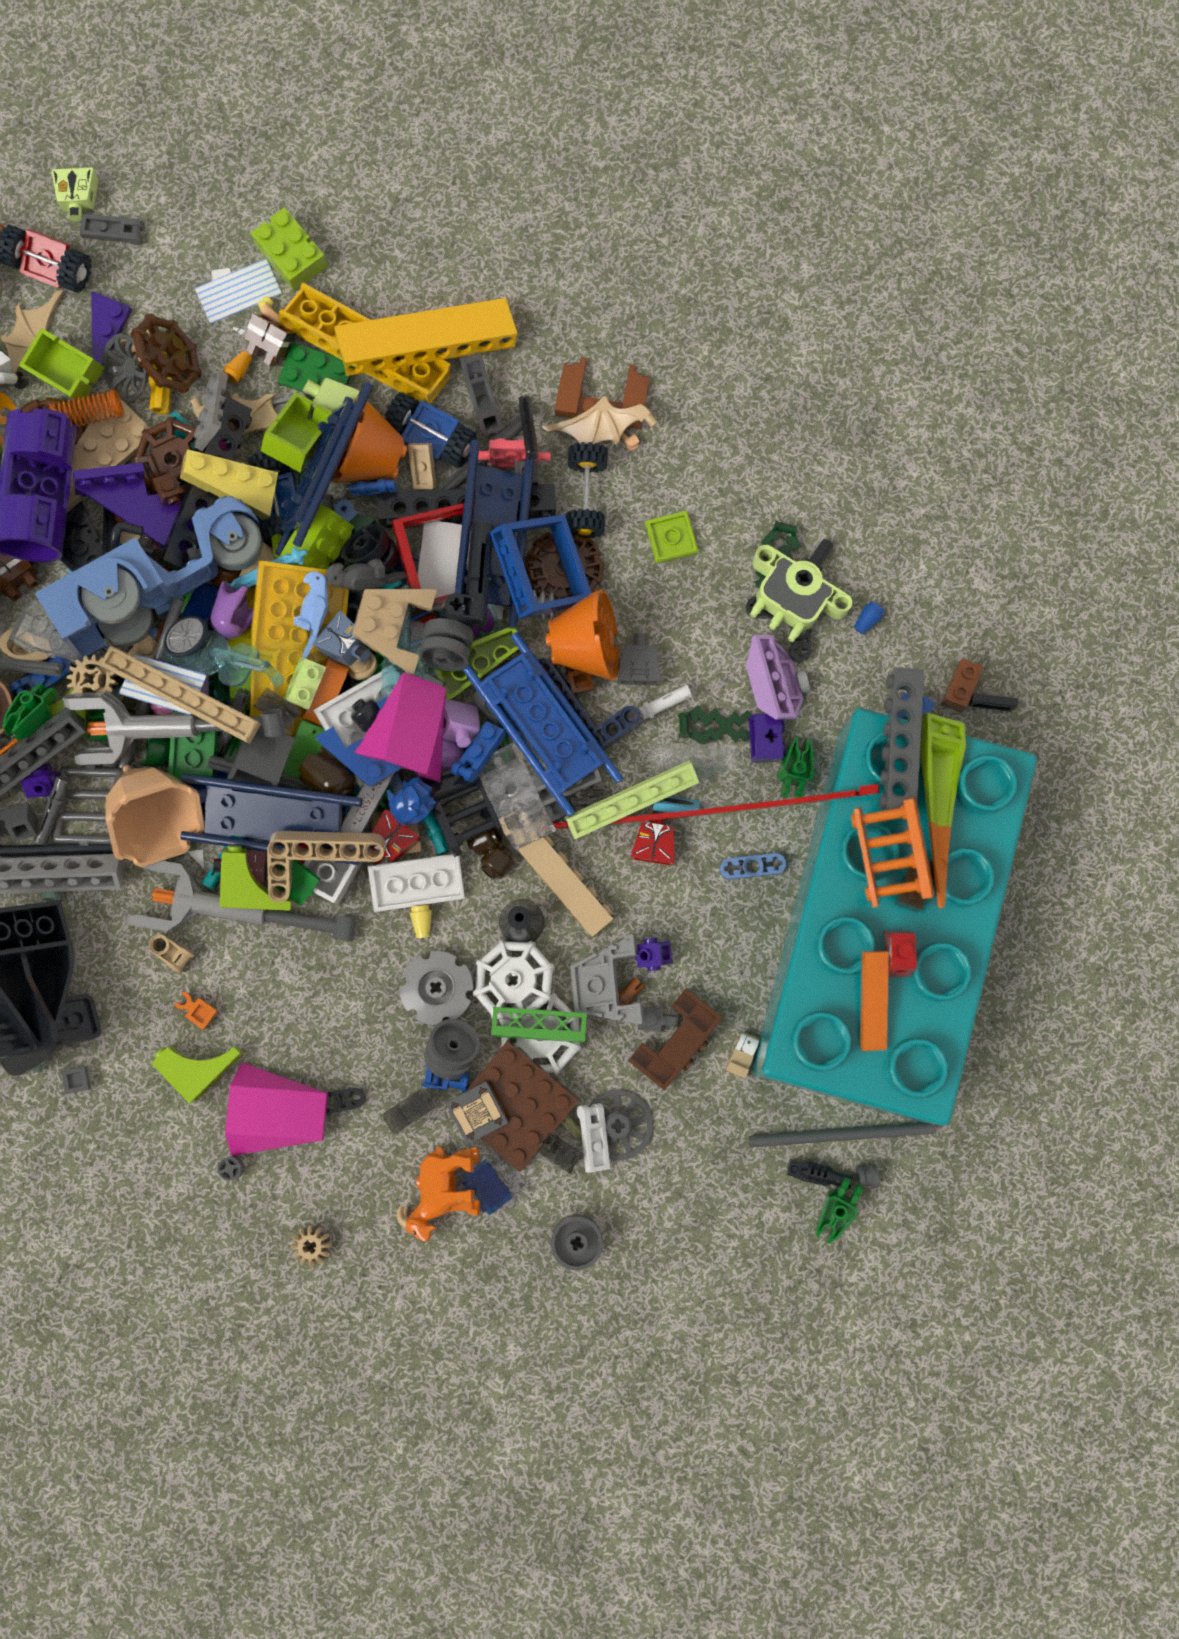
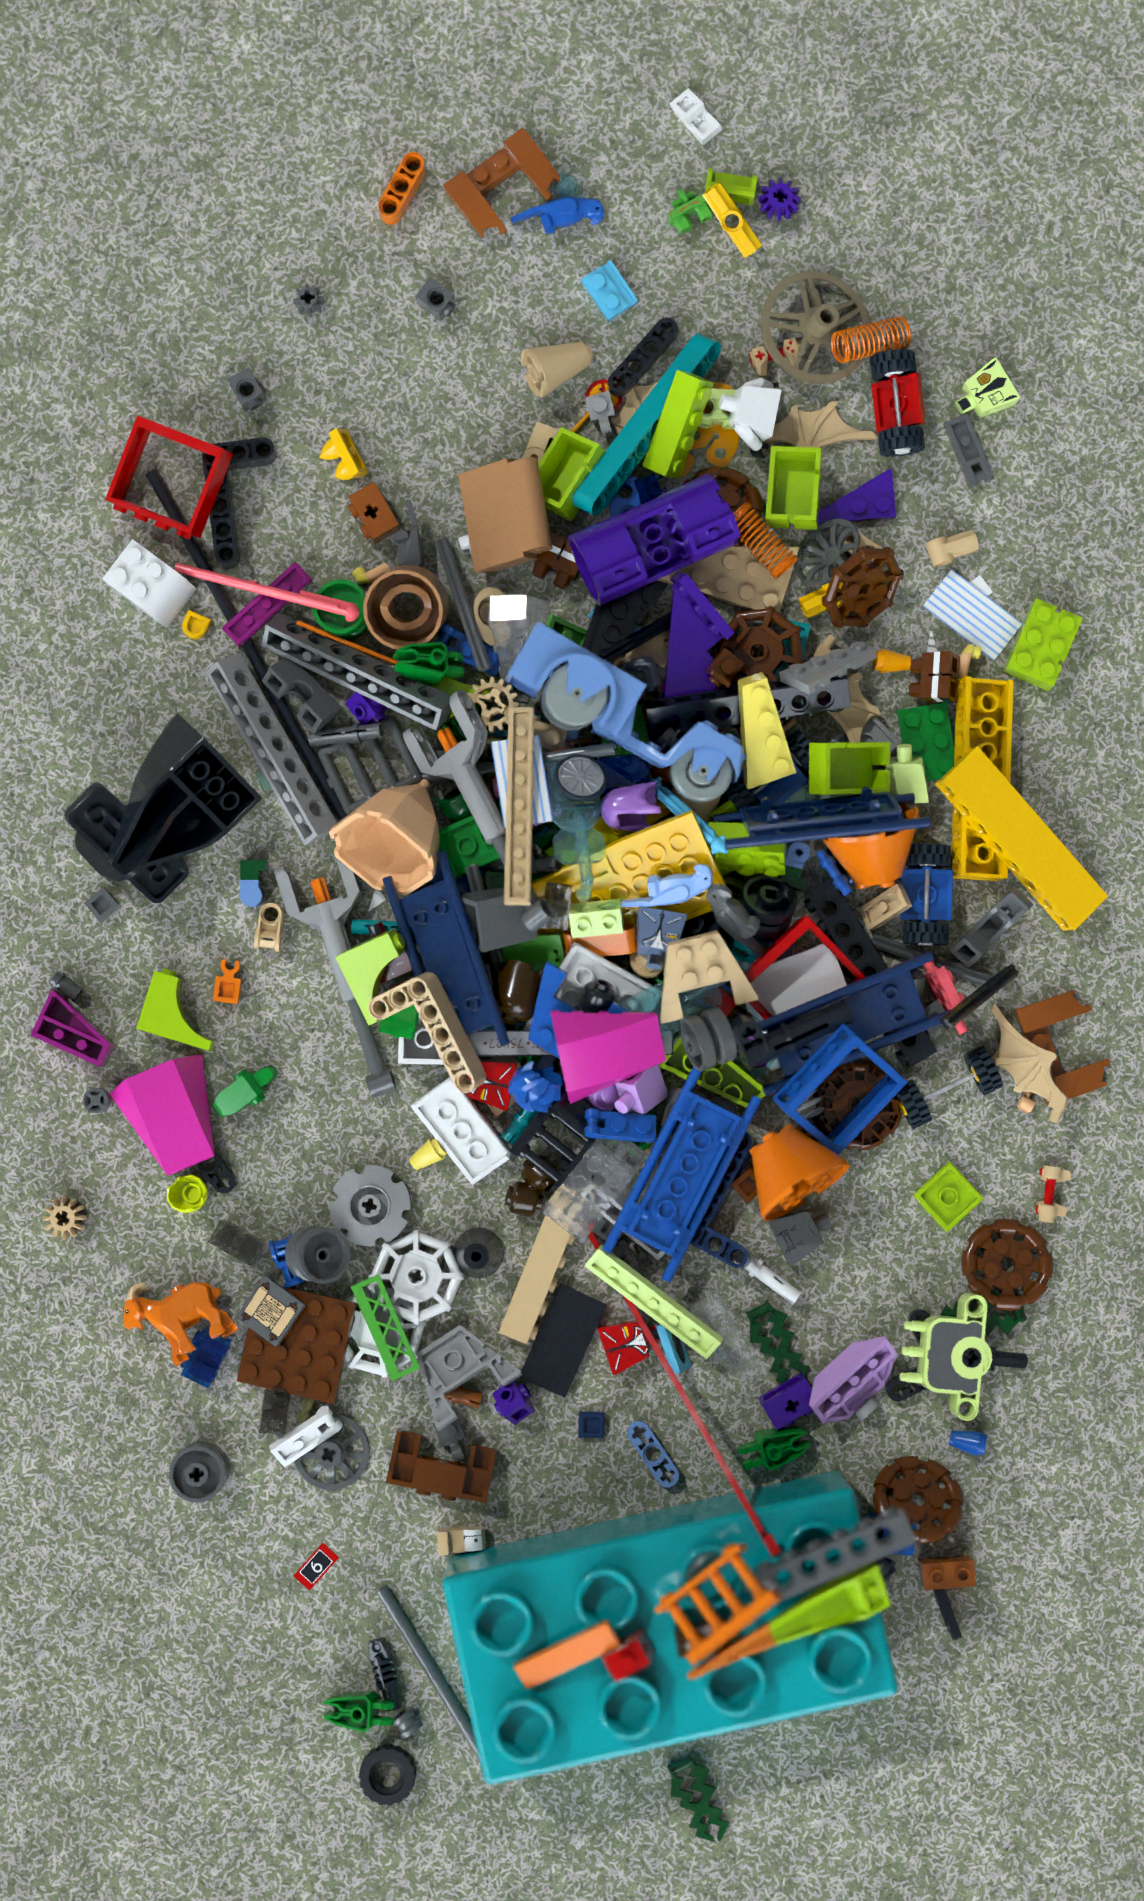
camera: 65 degrees right, 5 degrees up
none -> magenta wedge [30,989,115,1067]
none -> dark grey pin [49,972,83,1002]
none -> neon yellow hair [167,1174,208,1213]
none -> hinge [213,1065,278,1117]
none -> leg [240,860,268,908]
none -> sticker [293,1543,339,1590]
none -> black tyre [359,1744,416,1806]
none -> black tile [520,1283,607,1398]
none -> dark blue tile [578,1411,604,1438]
none -> dark green piece [667,1754,729,1841]
none -> reddish brown plate [872,1456,964,1544]
none -> tan piece [925,529,979,568]
none -> reddish brown plate [961,1219,1053,1311]
none -> tan piece [1035,1165,1071,1223]

